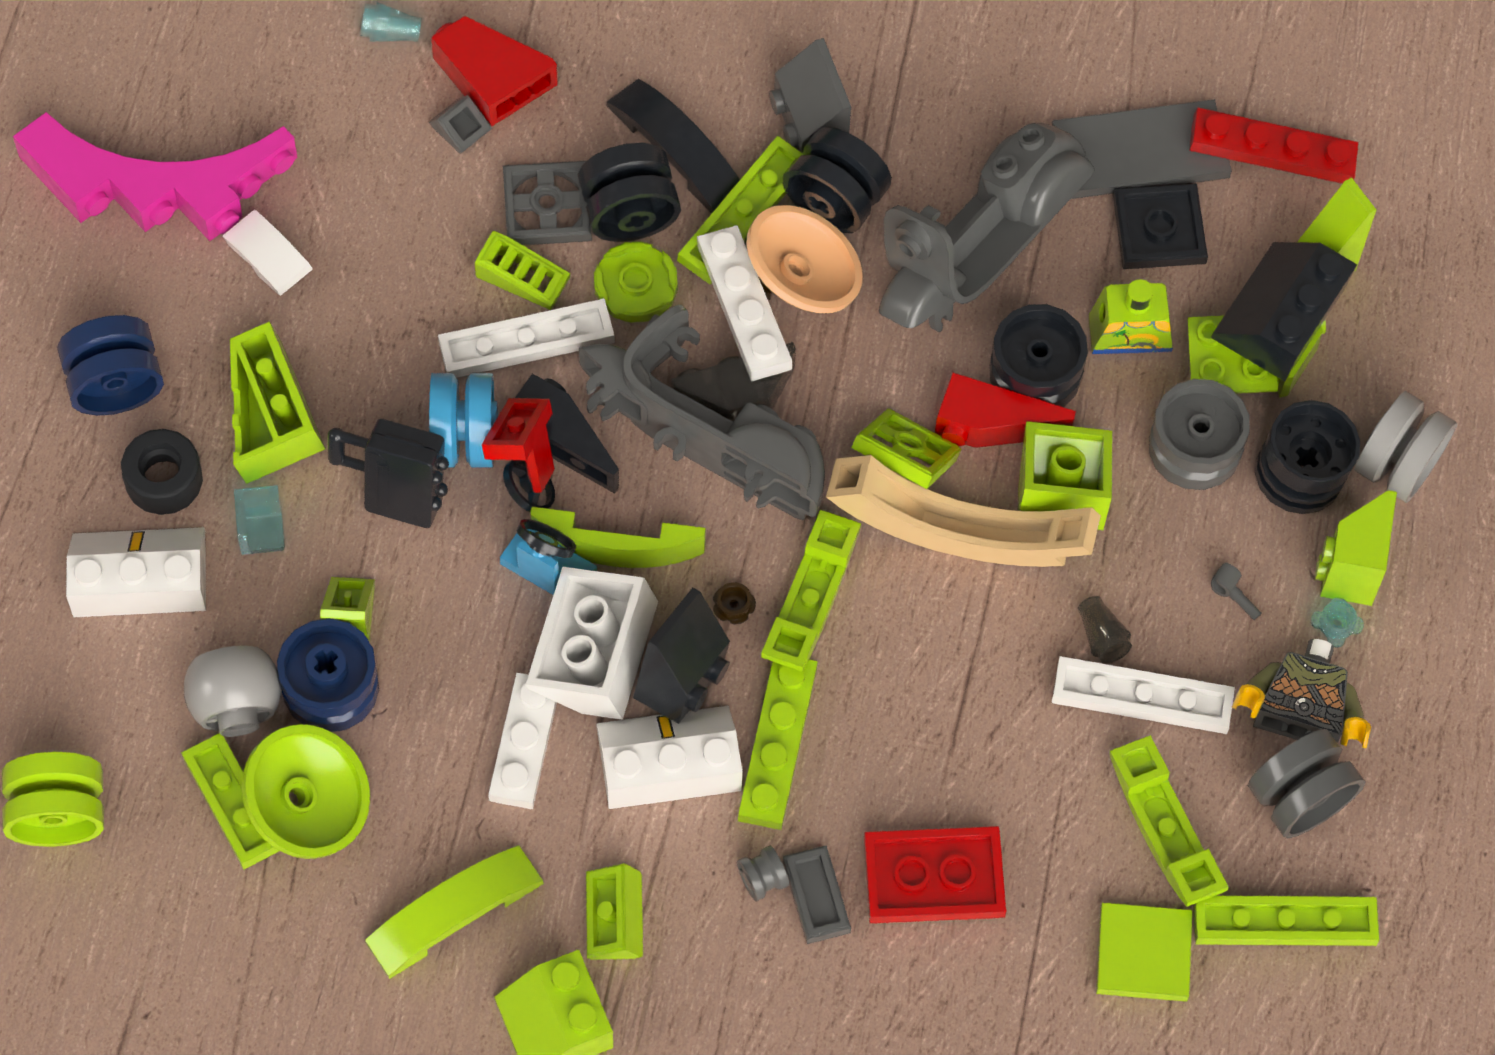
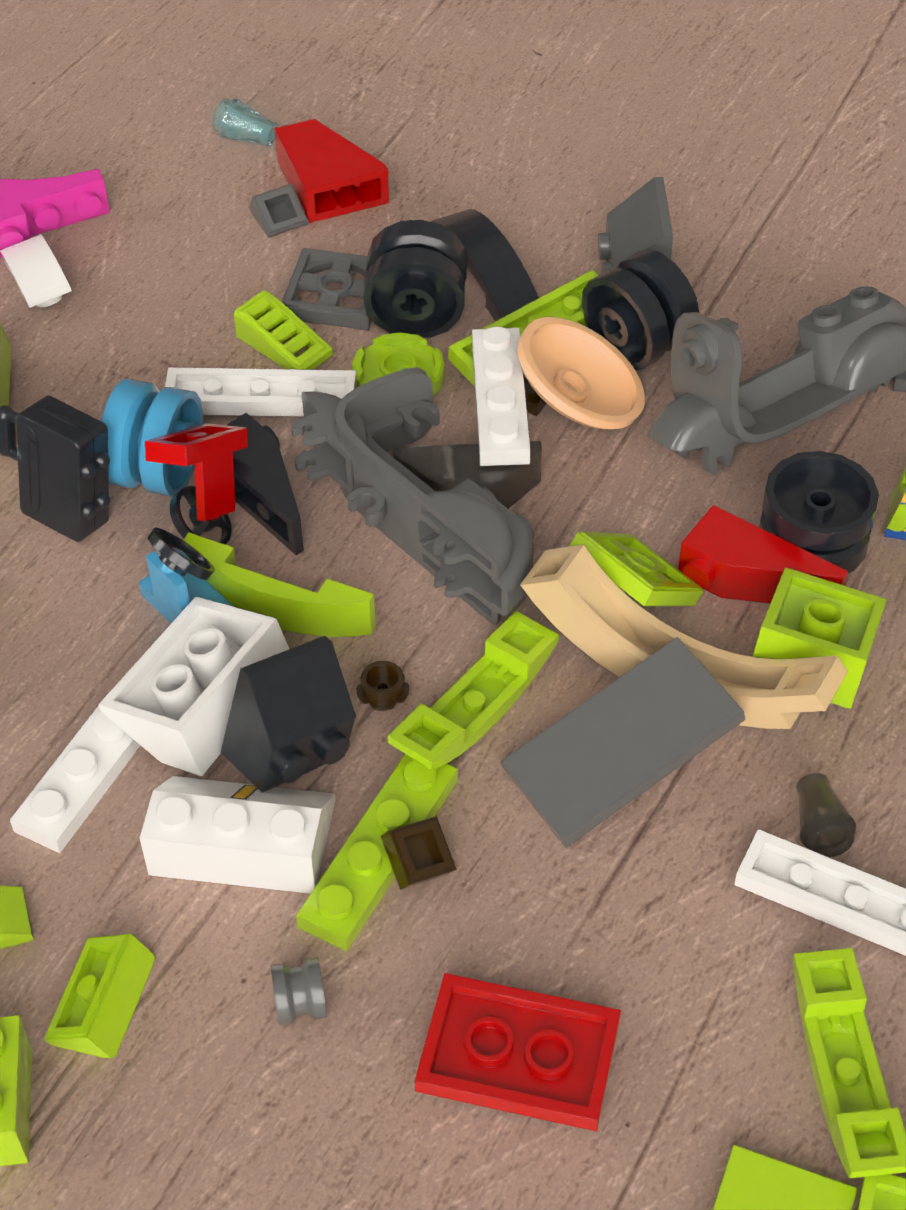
camera: 20 degrees right, 15 degrees down
dark grey tile [783,845,851,944] -> none
none -> dark brown tile [381,816,457,890]
none -> dark grey tile [501,637,746,848]

